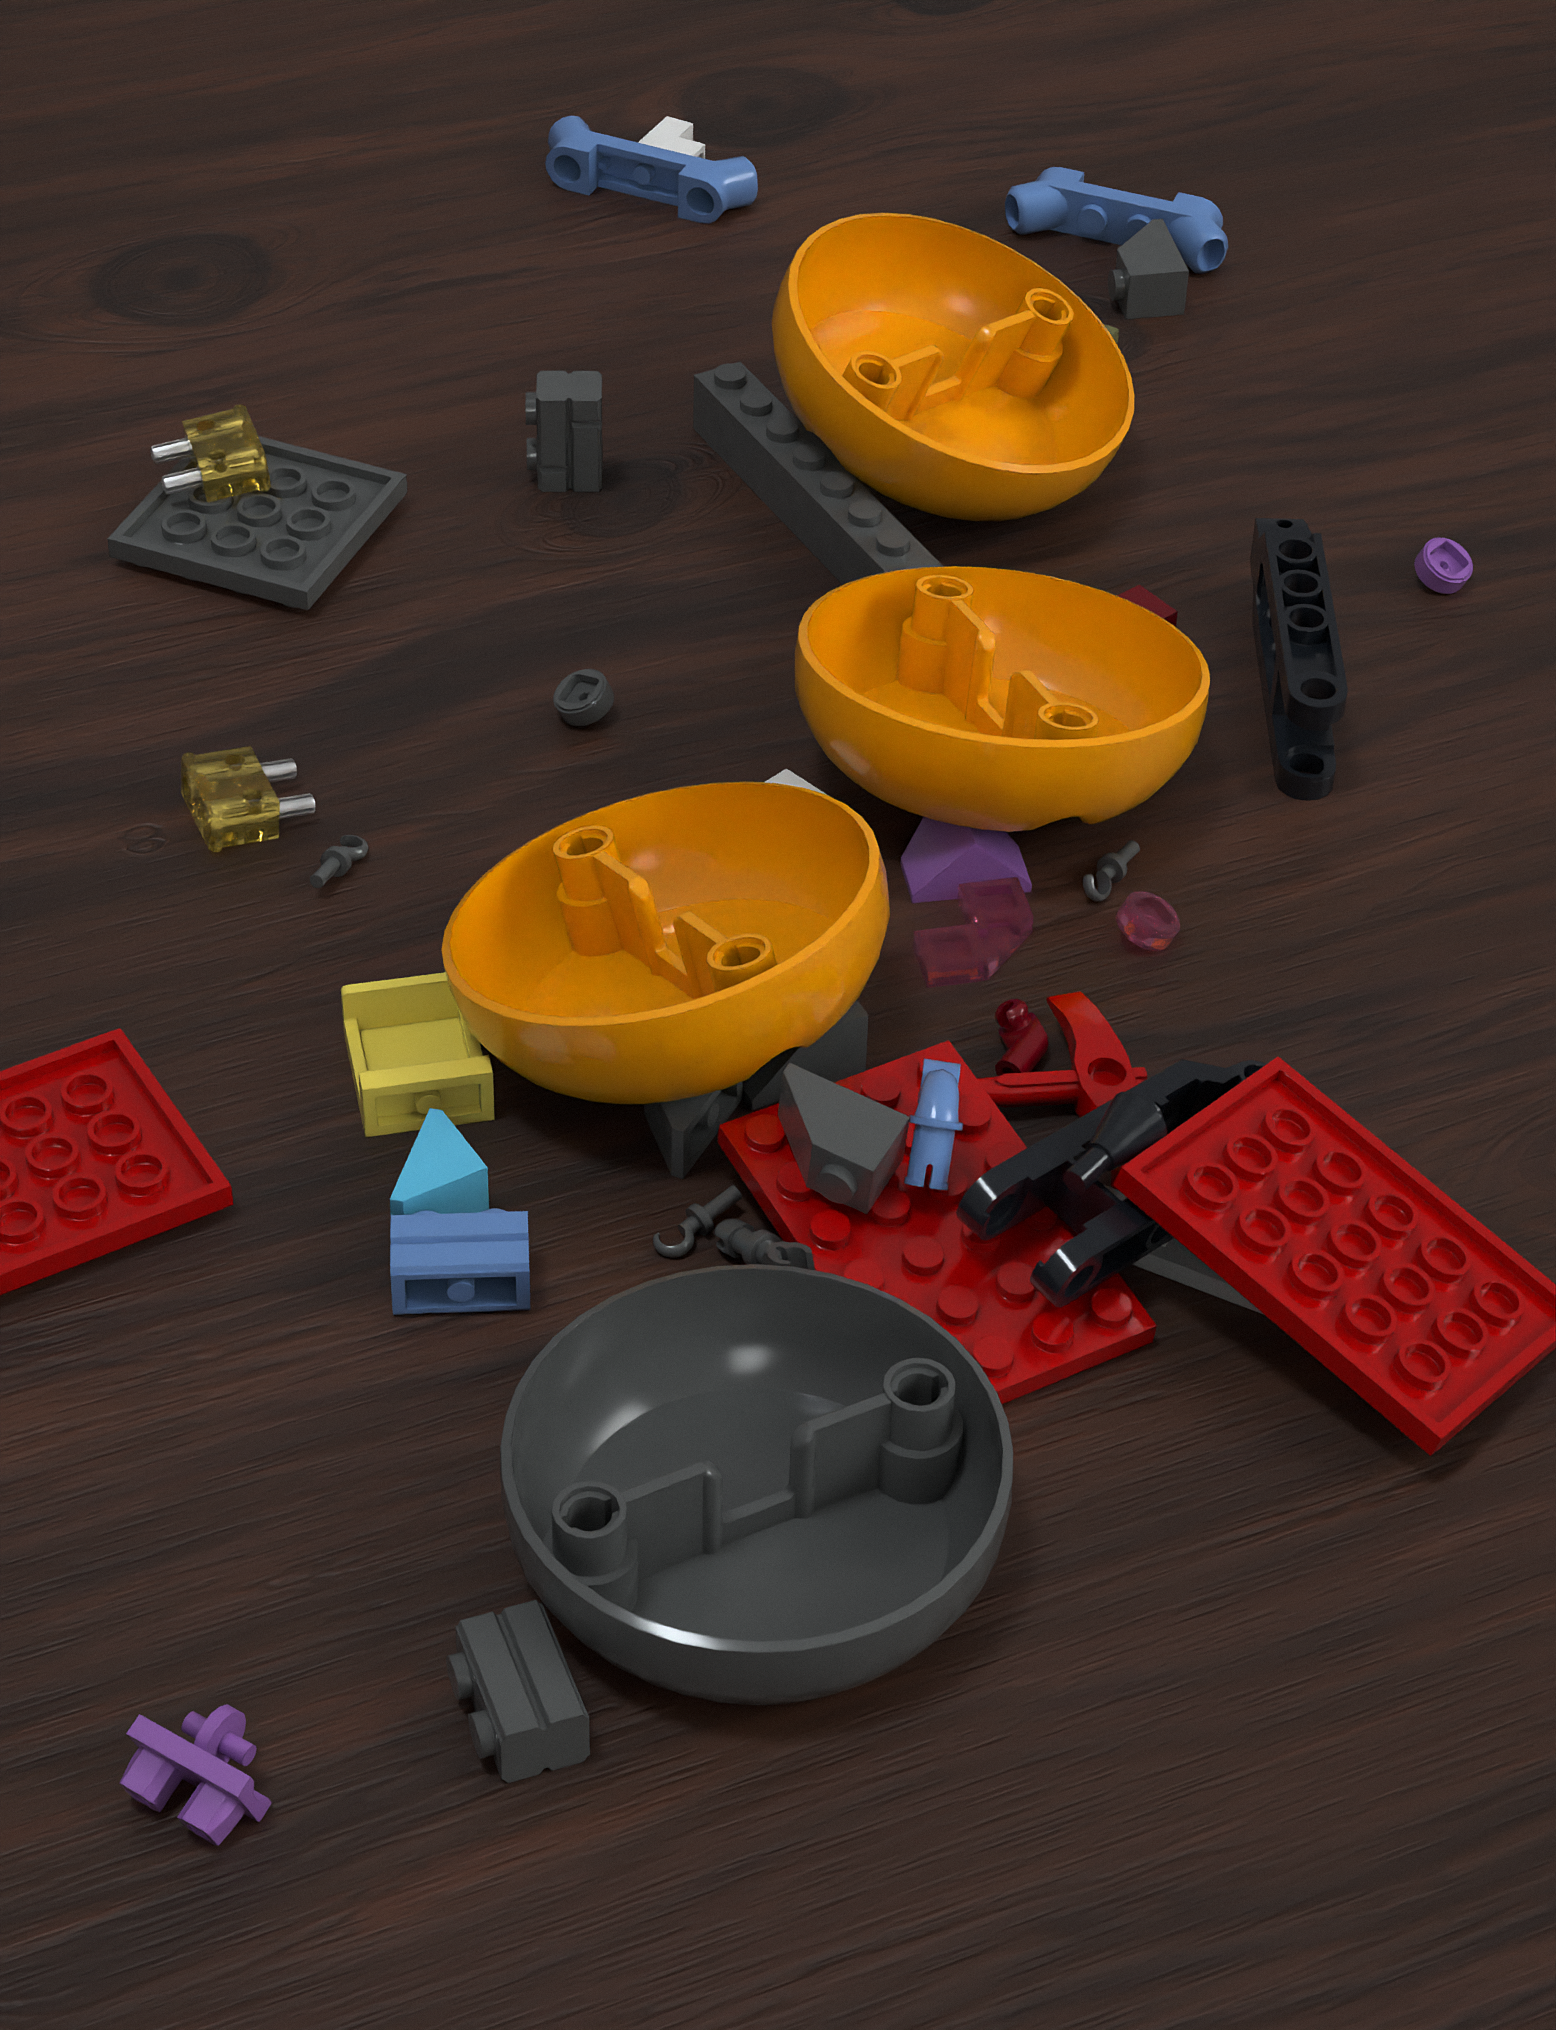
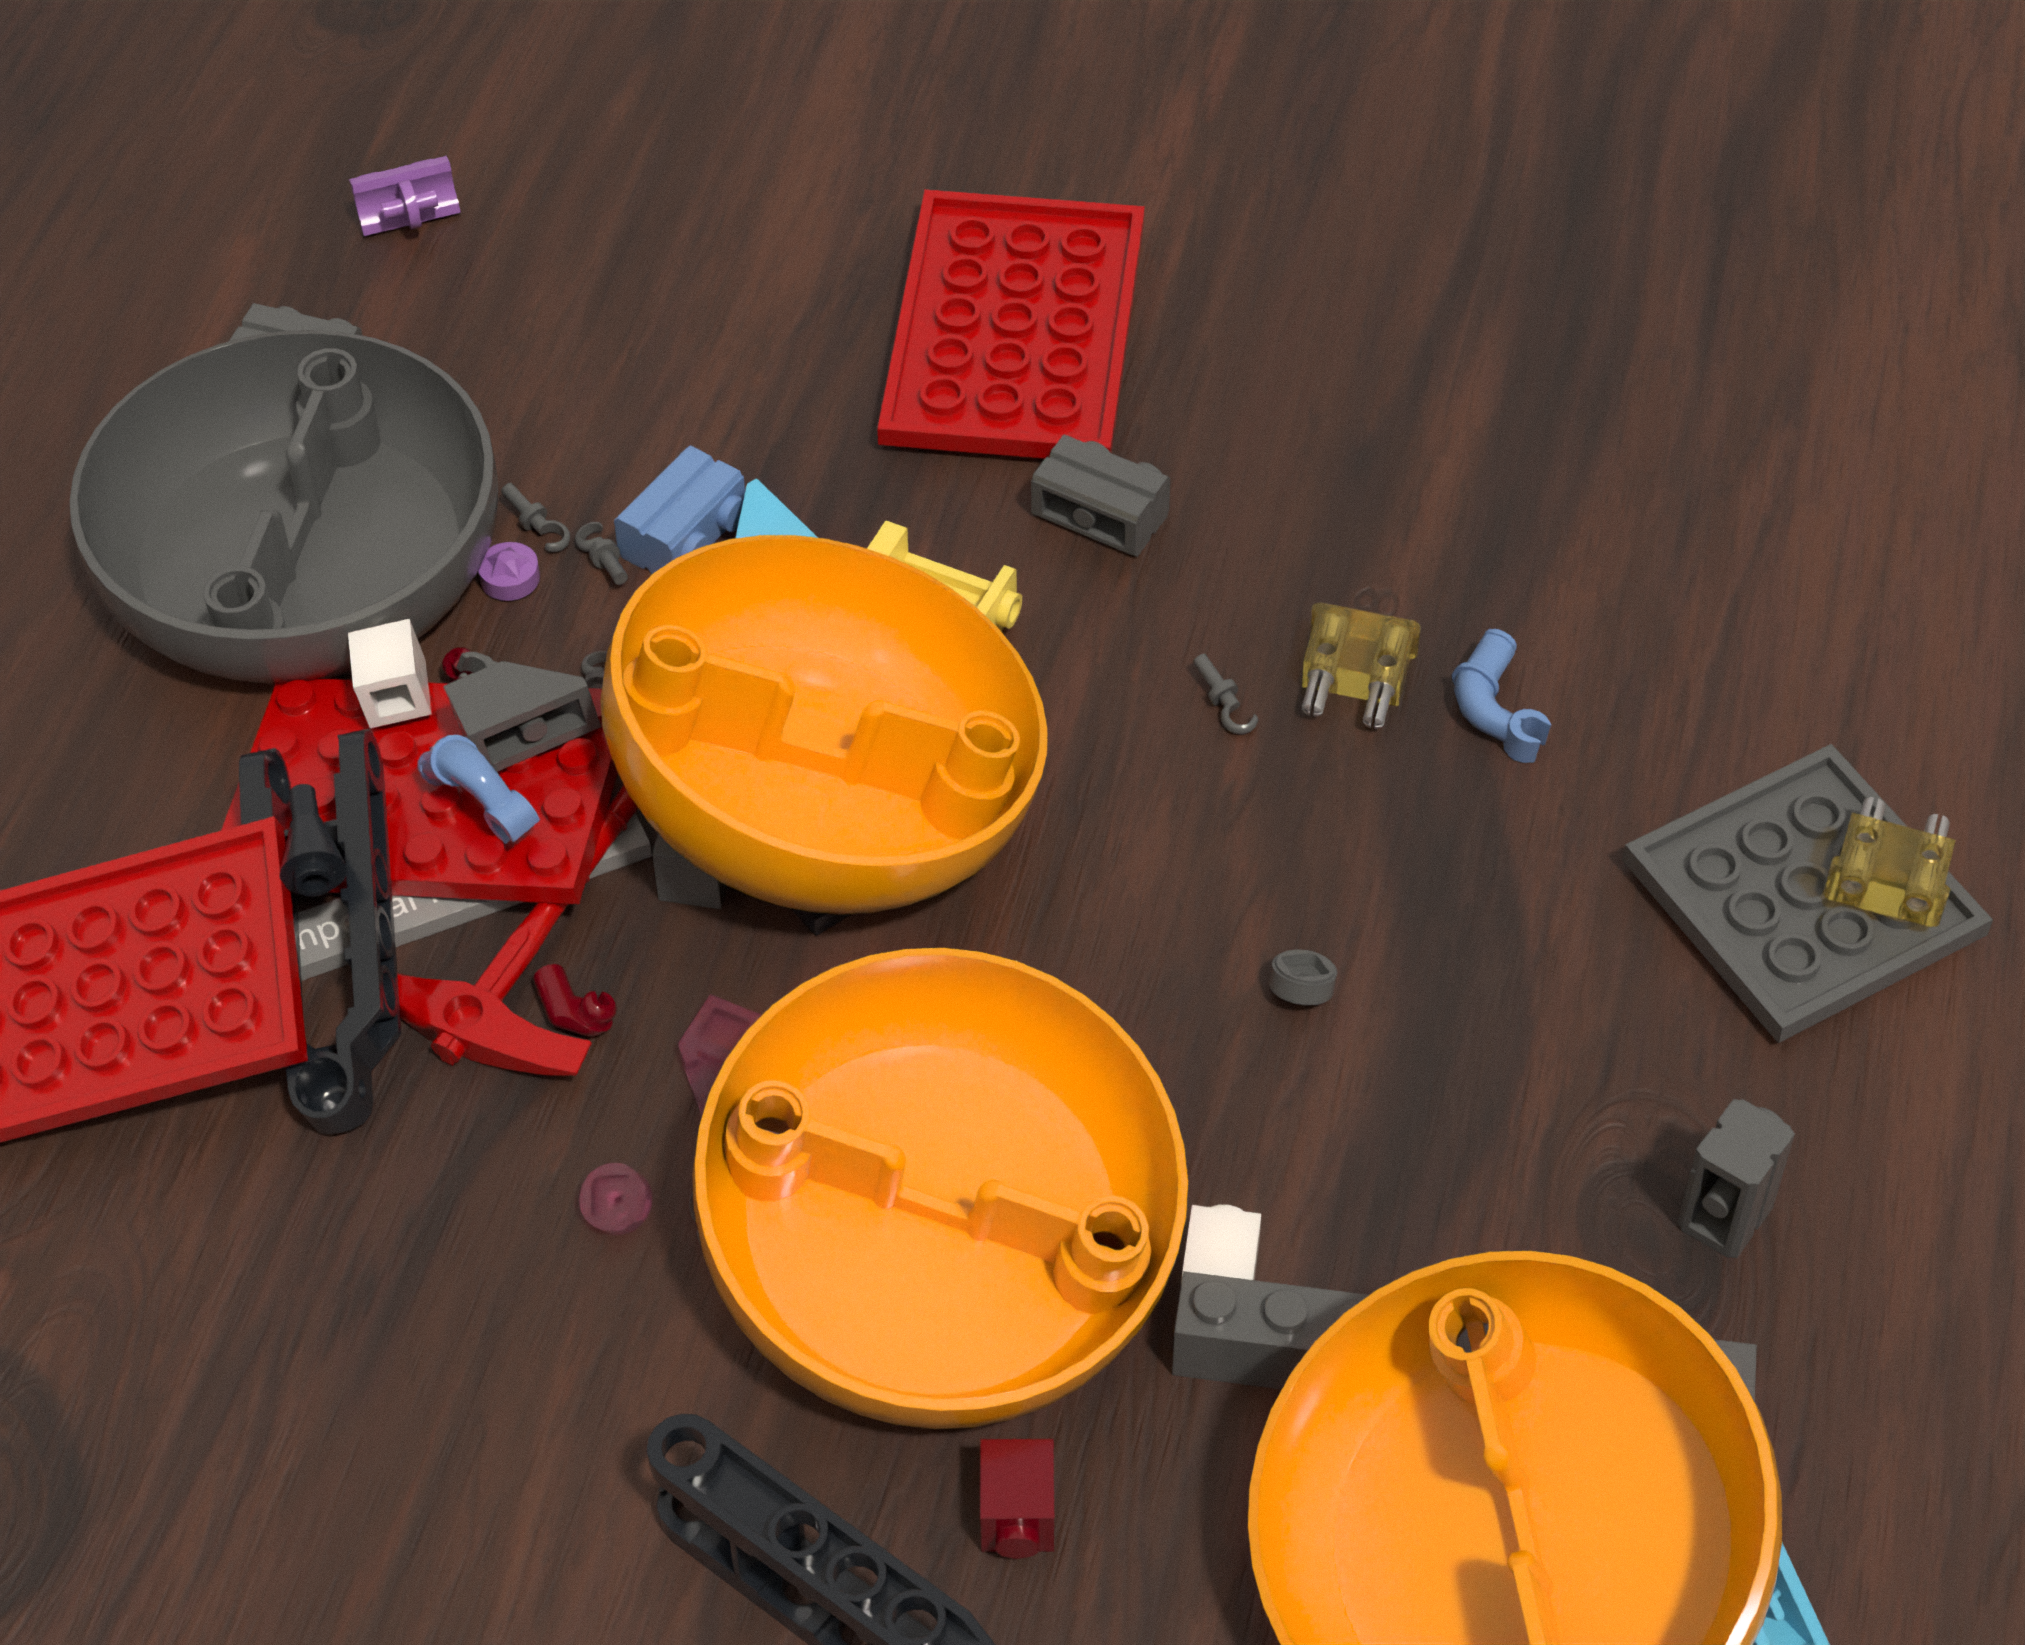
camera: 130 degrees right, 10 degrees up
none -> white brick [348,619,432,728]
none -> dark grey hand [575,522,628,585]
none -> dark grey brick [1031,434,1170,557]
none -> medium blue piece [1452,629,1551,763]

